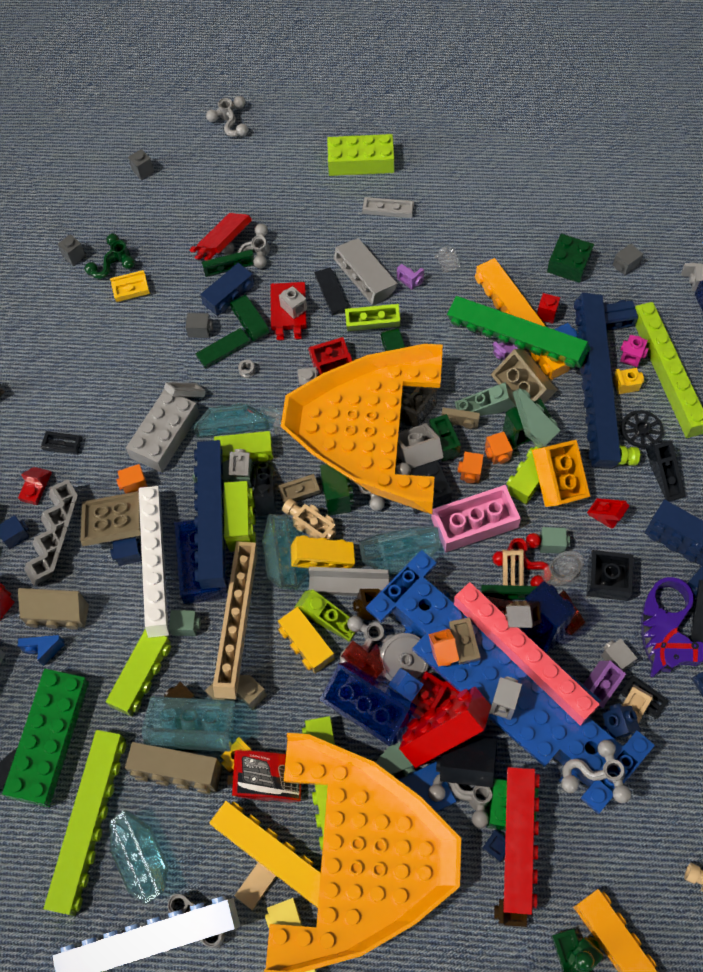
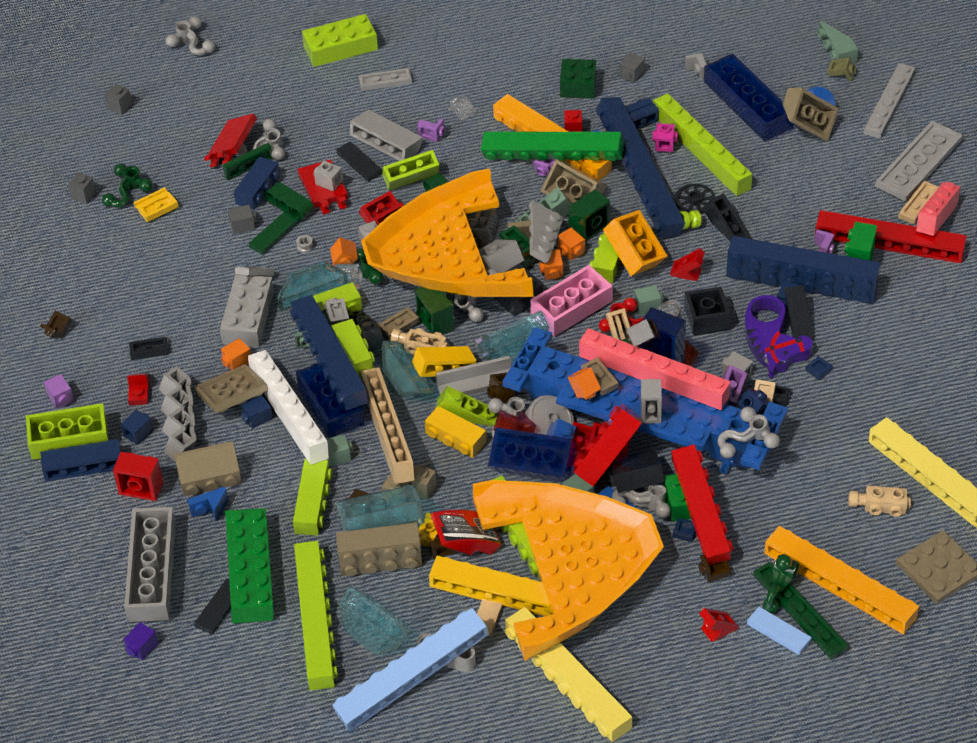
camera: 20 degrees left, 15 degrees down
sand green slope [512,388,560,448] -> none
yellow brick [613,368,644,395] -> none
none -> orange brick [330,237,358,270]
none -> light grey wing [529,200,564,263]

